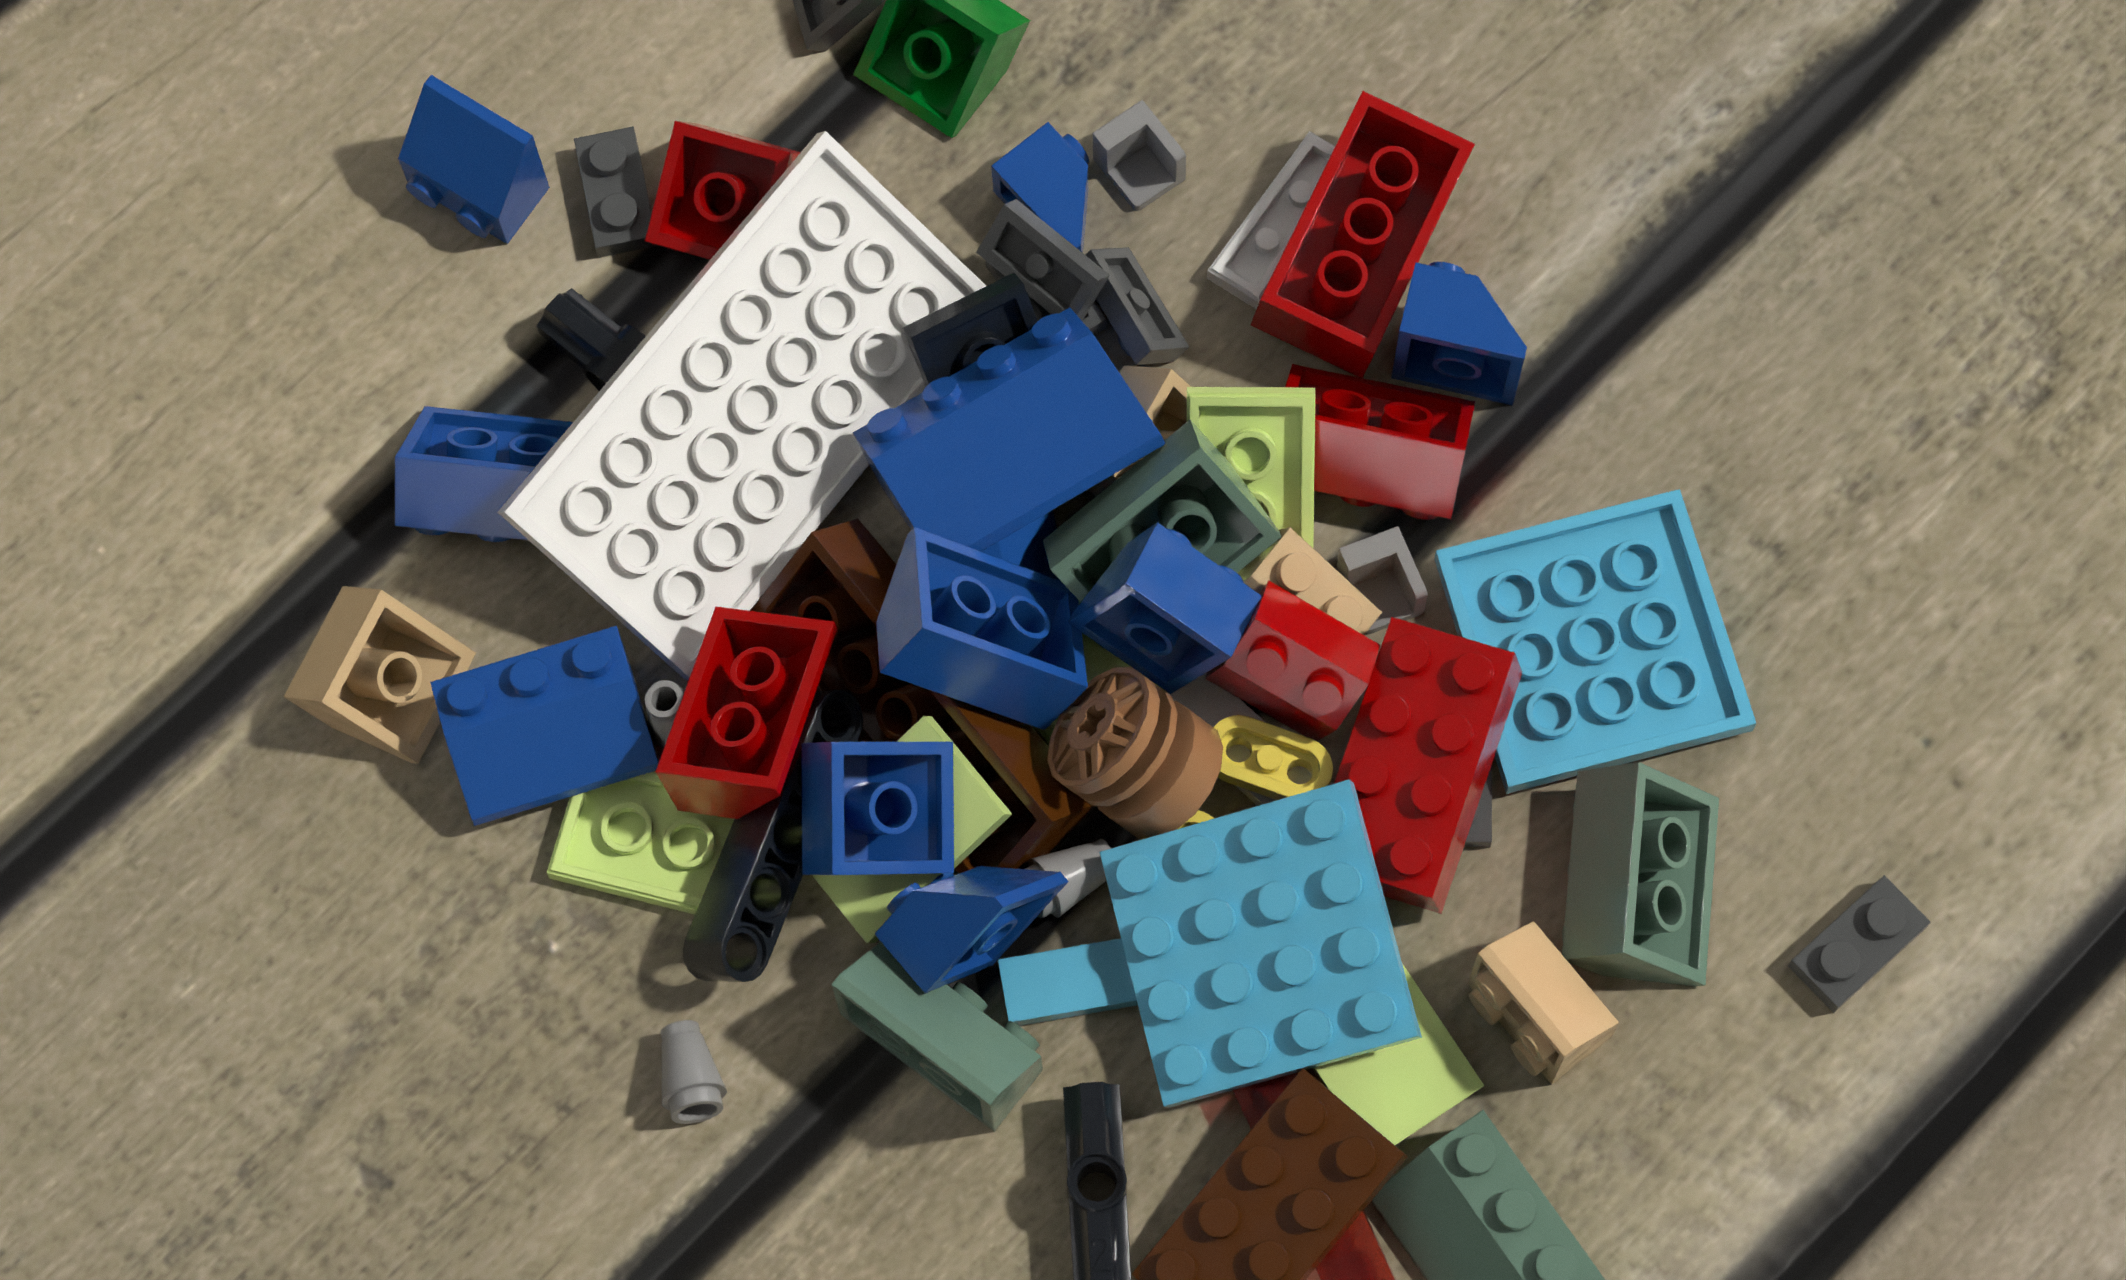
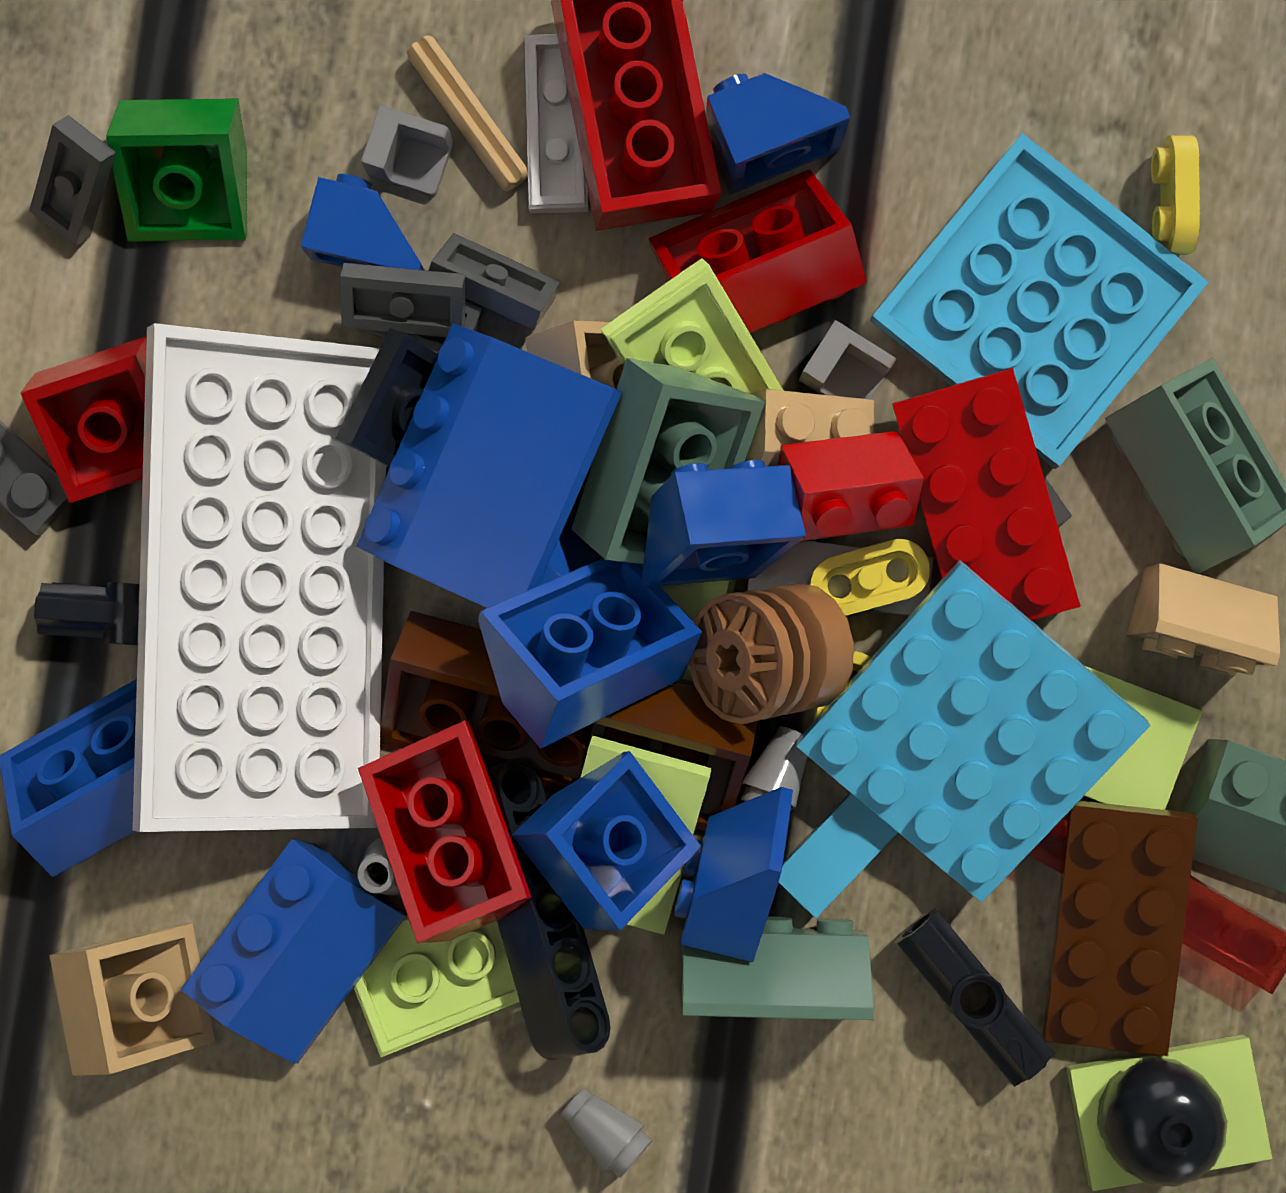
camera: 35 degrees left, 15 degrees up
none -> tan axle [407,35,528,192]
none -> light yellow plate [1151,135,1200,255]

